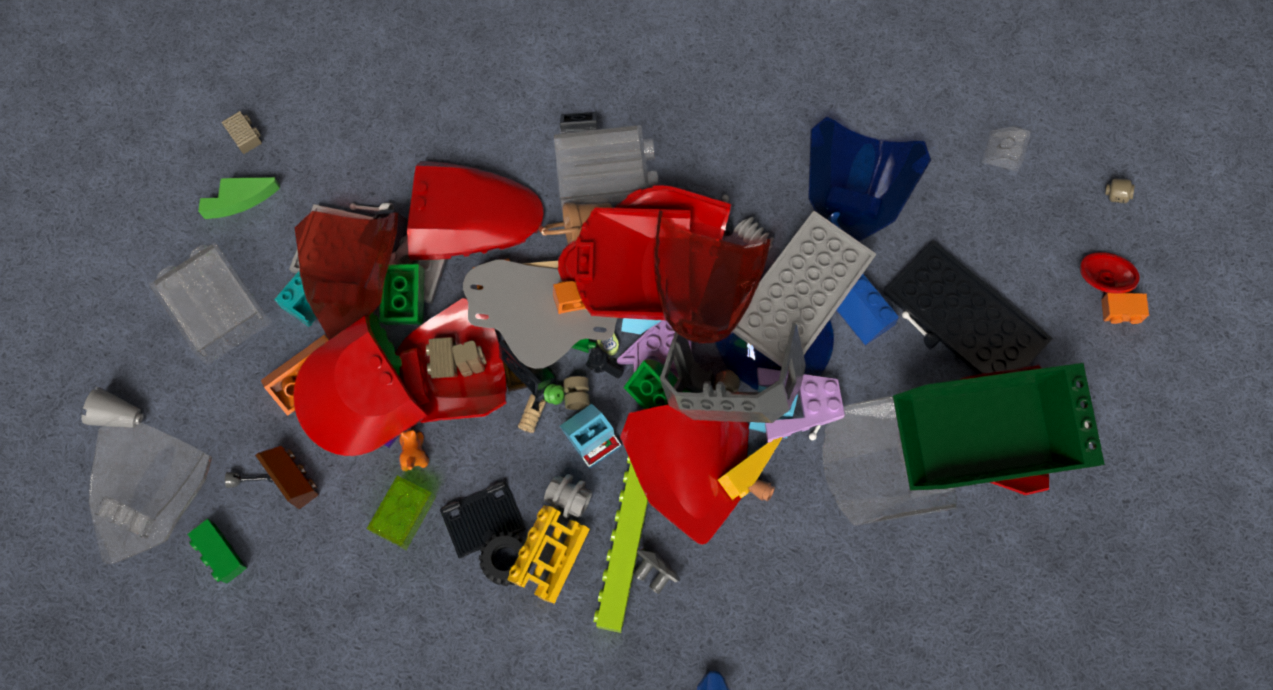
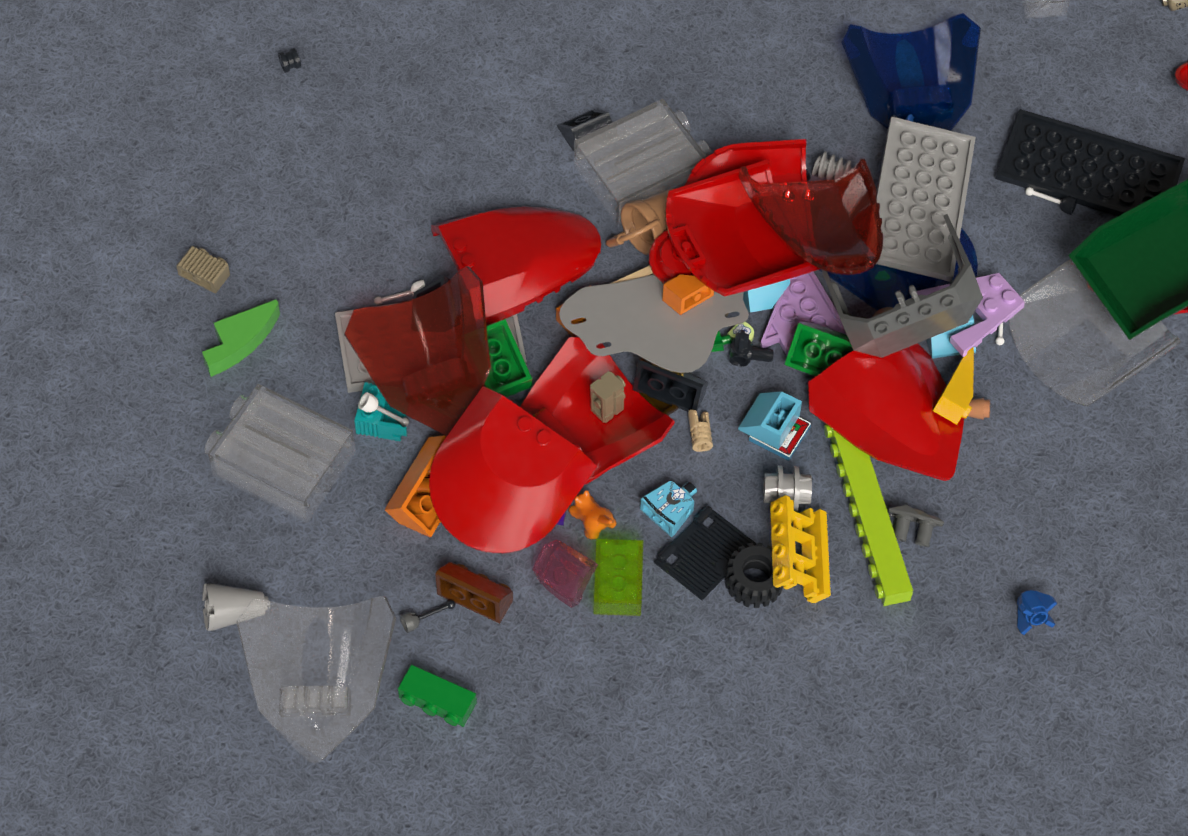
camera: 30 degrees left, 10 degrees down
dark tan brick [426,338,458,379] -> none
bright green wheel [544,384,565,405] -> none
dark tan wheel [563,376,590,410] -> none
blue slope [837,274,899,345] -> none
none -> white hinge [358,392,409,427]
none -> clear pink slope [533,540,598,608]
none -> medium azure torso [640,481,697,537]

